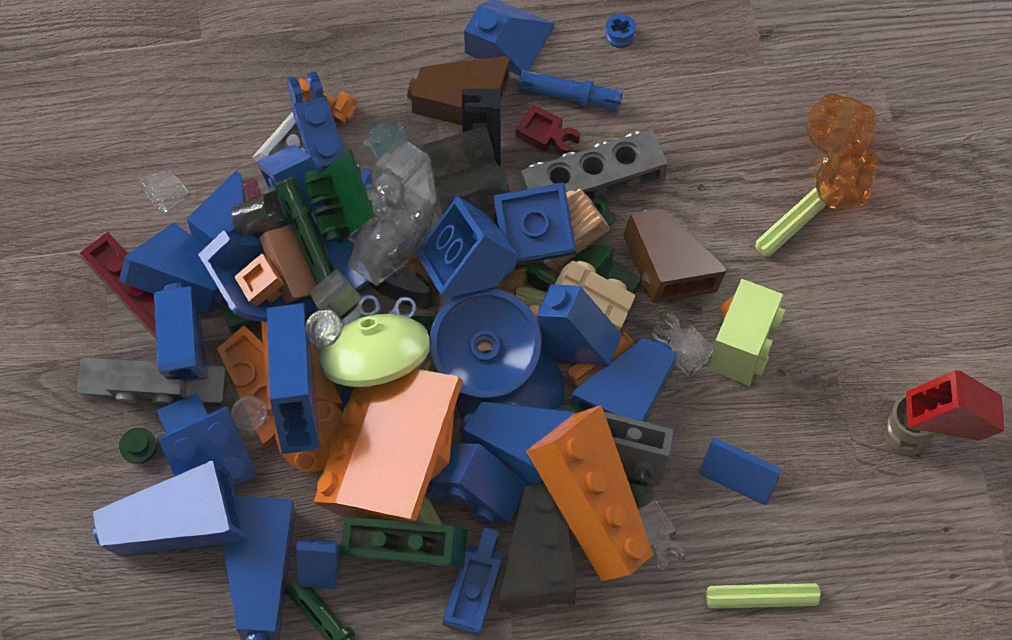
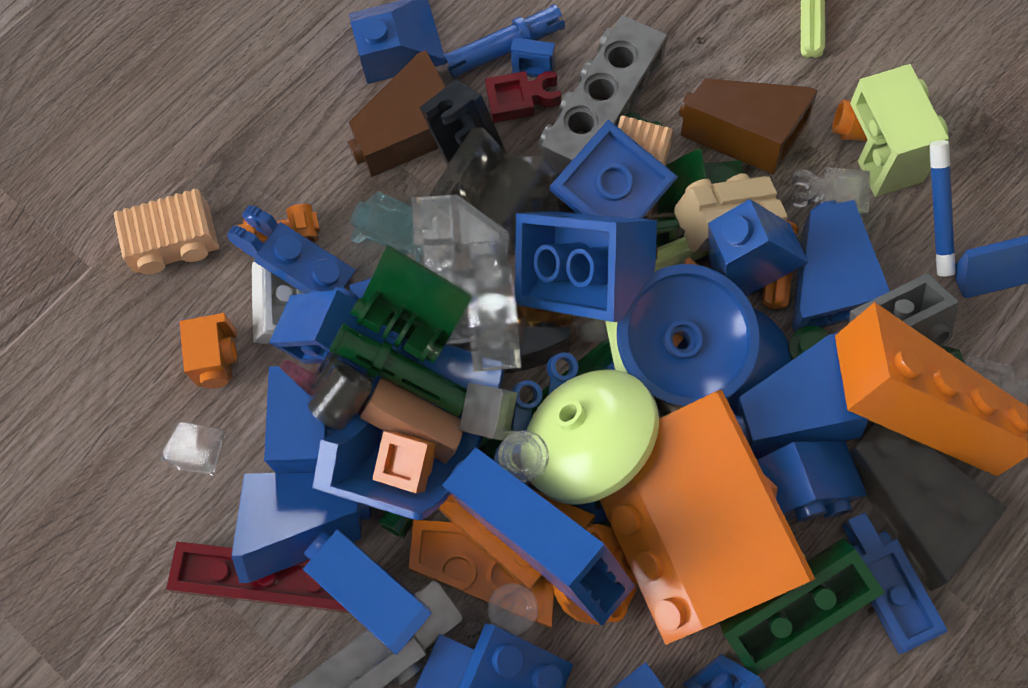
camera: 35 degrees left, 5 degrees up
none -> light nougat brick [114,188,219,274]
none -> orange brick [179,313,237,389]
none -> blue tile [511,37,555,77]
none -> blue bar [929,140,956,277]

